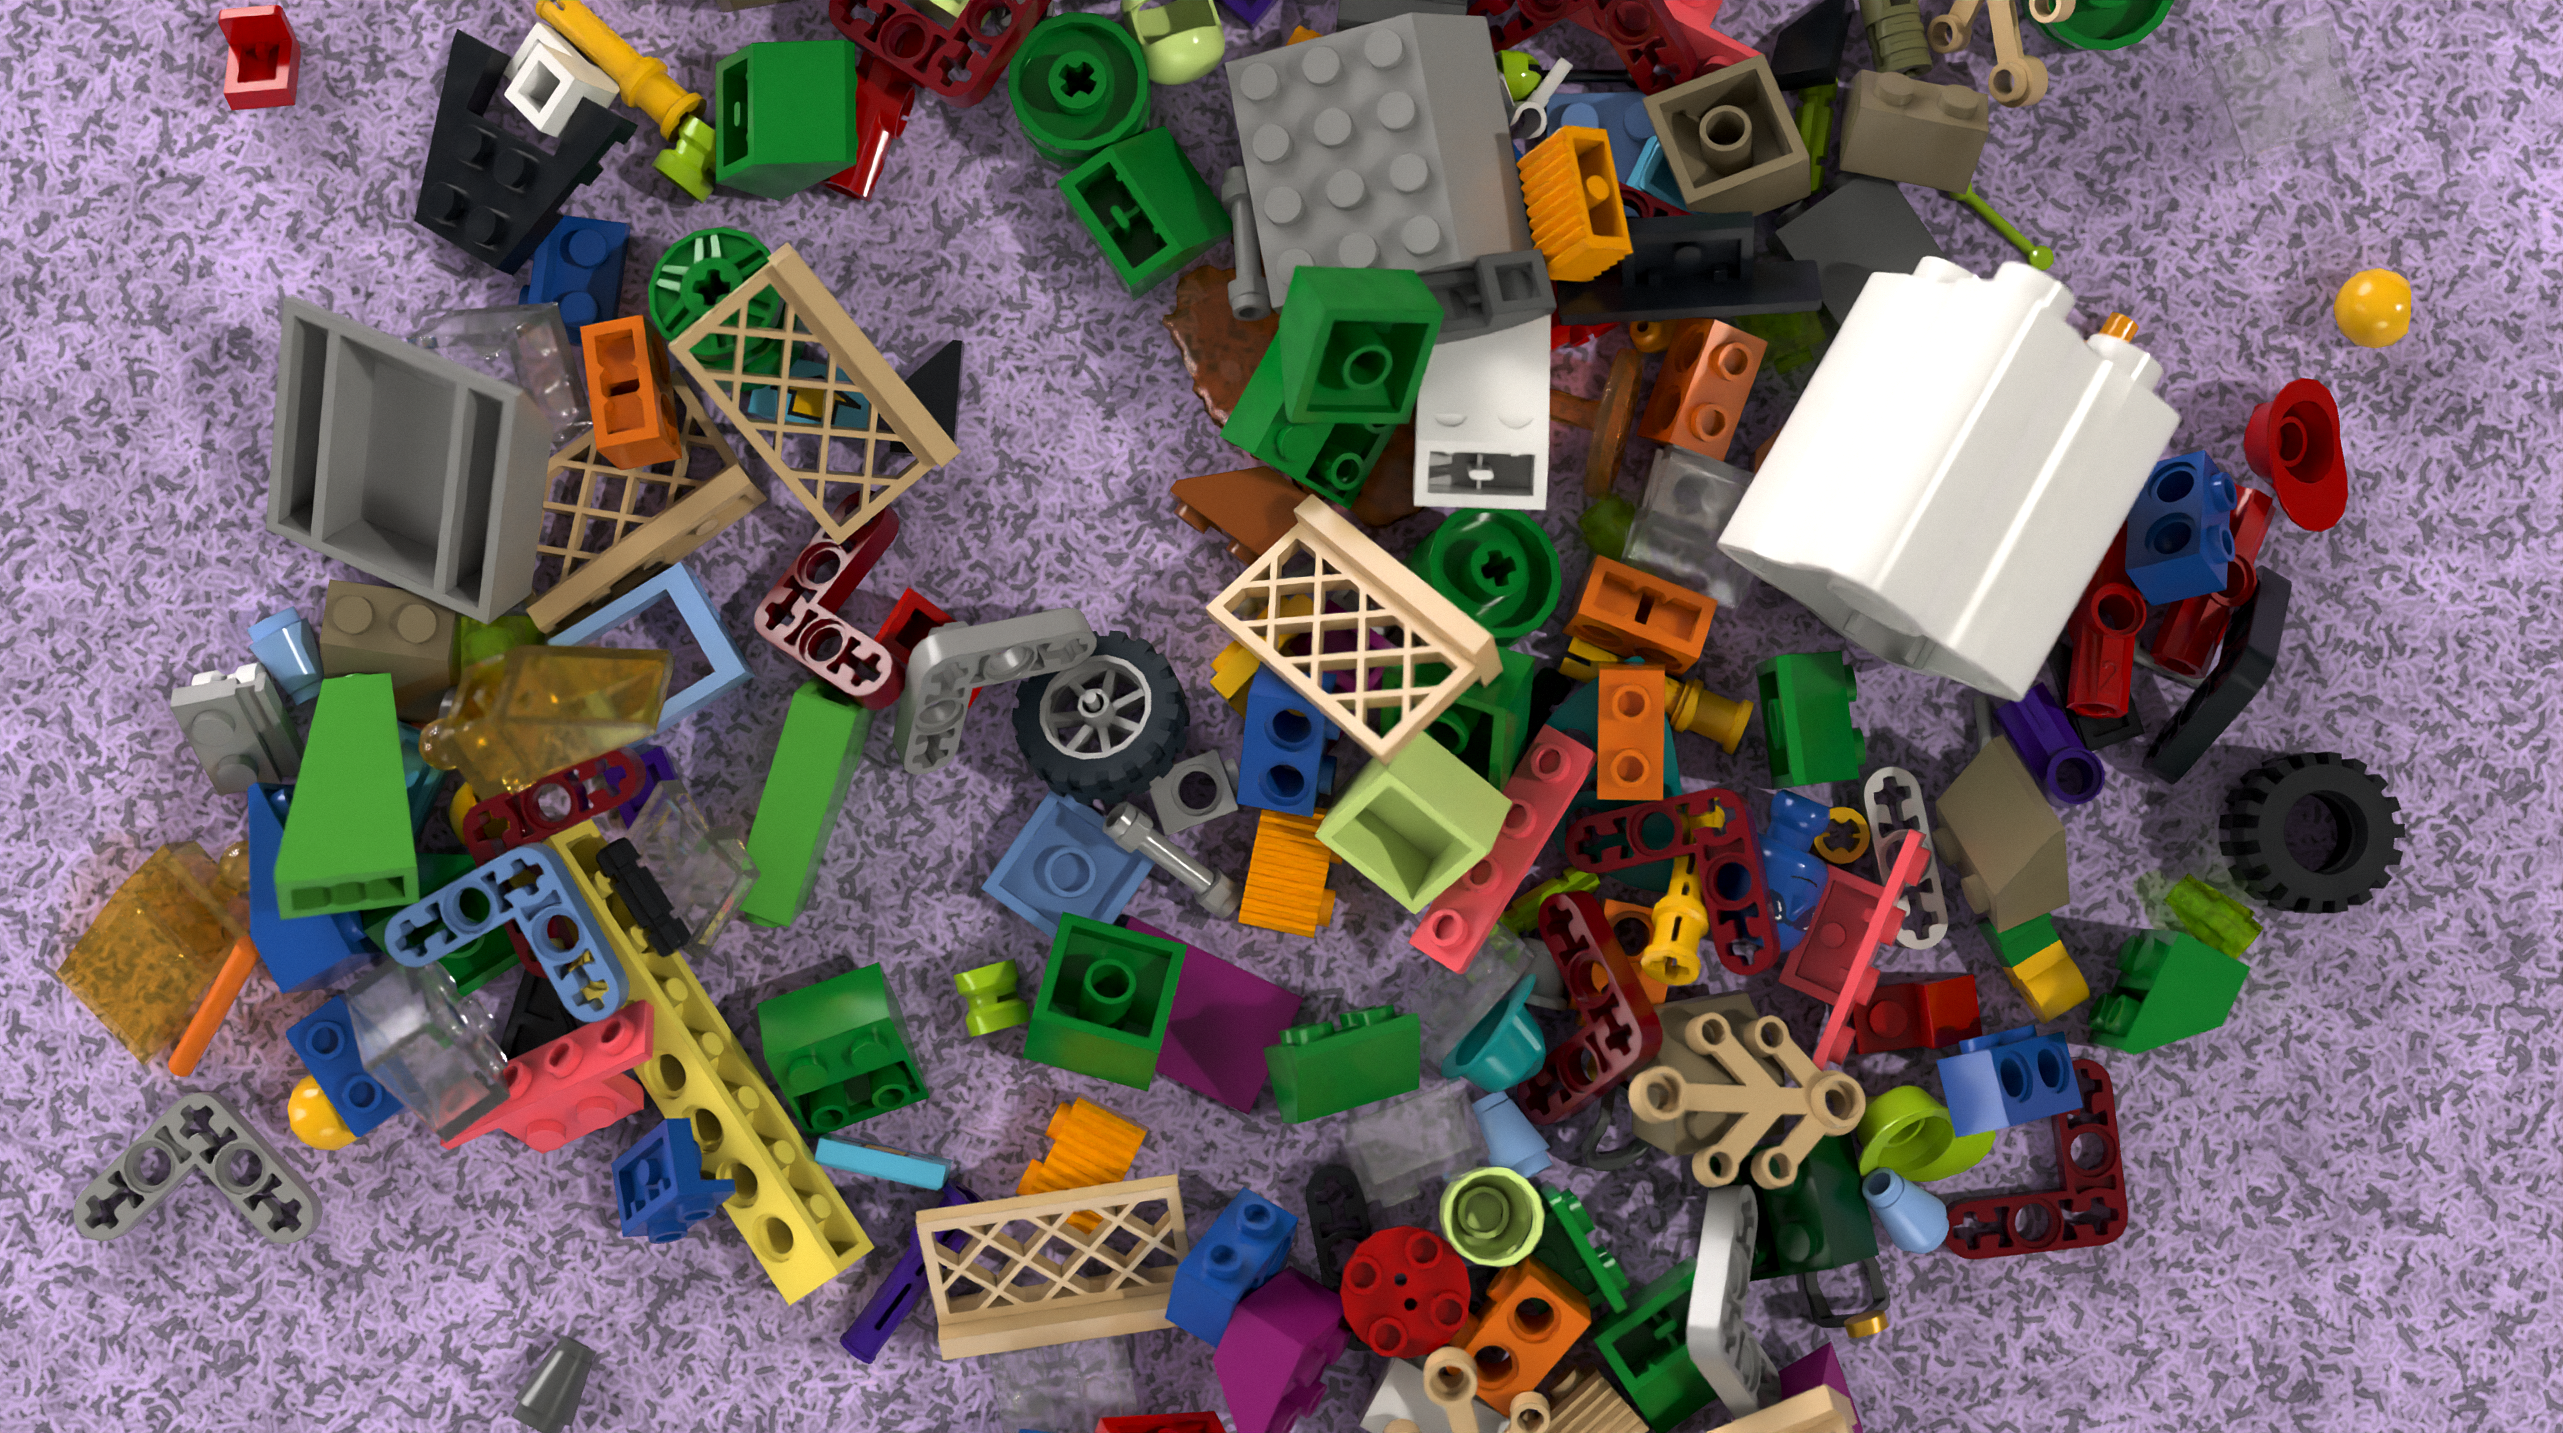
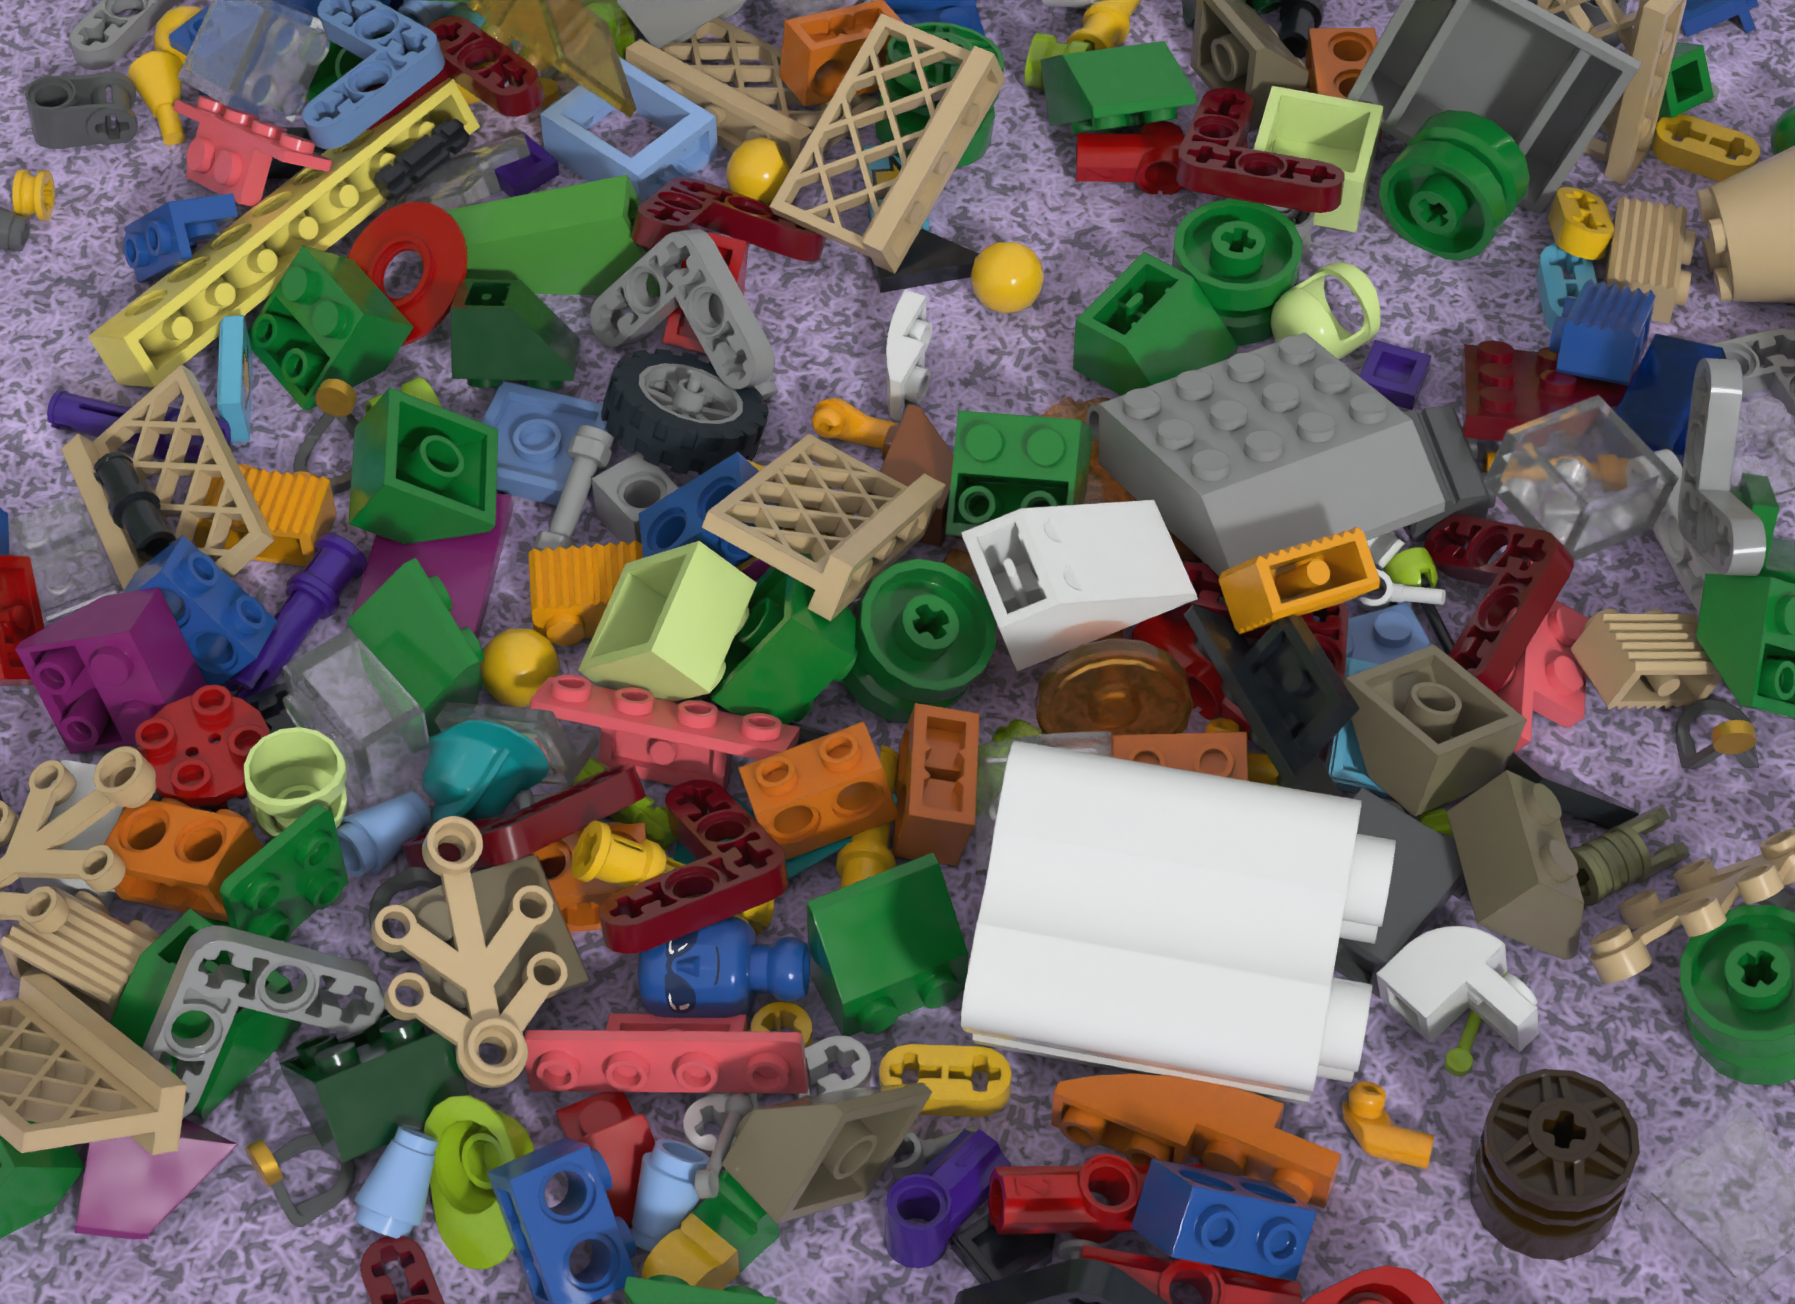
camera: 75 degrees right, 35 degrees down
green slope [1279,265,1445,424] -> none
dark grey slope [1419,249,1557,345] -> none
none -> yellow bush [12,169,55,221]
none -> dark grey piece [25,71,138,149]
none -> black pin [93,451,176,562]
none -> yellow cone [128,51,186,146]
none -> dark purple pin [225,533,368,699]
none -> piece [293,379,359,494]
none -> red piece [347,202,468,346]
none -> dark green slope [451,279,580,389]
none -> yellow piece [479,628,560,708]
none -> light blue cone [631,1139,710,1252]
none -> light grey hinge [694,1093,752,1199]
none -> yellow piece [726,137,790,204]
none -> light orange arm [811,397,899,450]
none -> yellow beam [879,1044,1012,1117]
none -> white slope [886,289,933,421]
none -> yellow piece [970,242,1045,314]
none -> white brick [1376,926,1539,1052]
none -> dark brown wheel [1470,1069,1640,1260]

